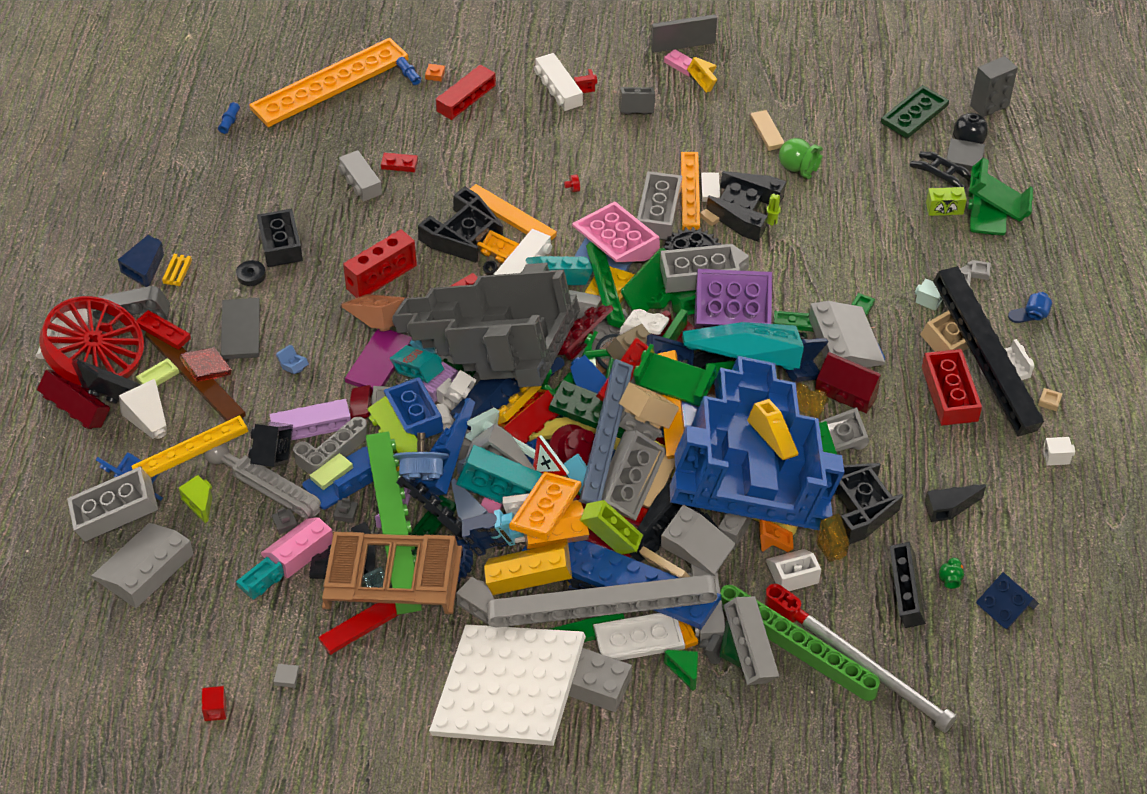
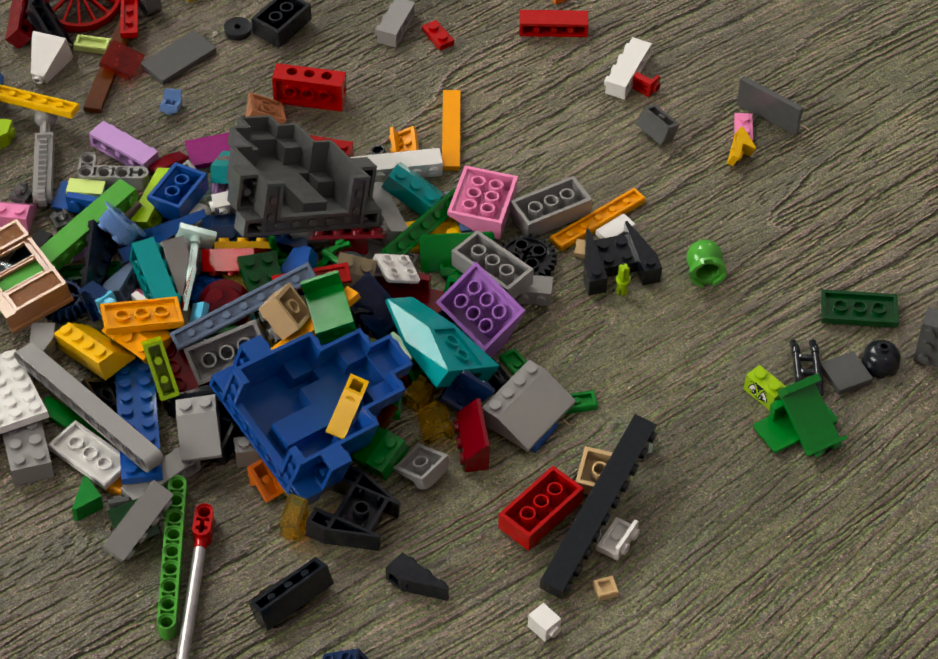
camera: 50 degrees right, 0 degrees up
black brick [248,421,293,467] -> none
black wedge [418,186,503,263] -> none
red tile [564,174,580,192] -> none
tan tile [639,546,690,578] -> none
green tile [663,309,687,341] -> none
tan tile [750,110,784,151] -> none
white slope [766,549,821,591] -> none
green animal [938,557,964,589] -> none
light grey tile [959,260,991,287] -> none
dark blue piece [1008,308,1036,323] -> none
blue head [1025,292,1053,320] -> none

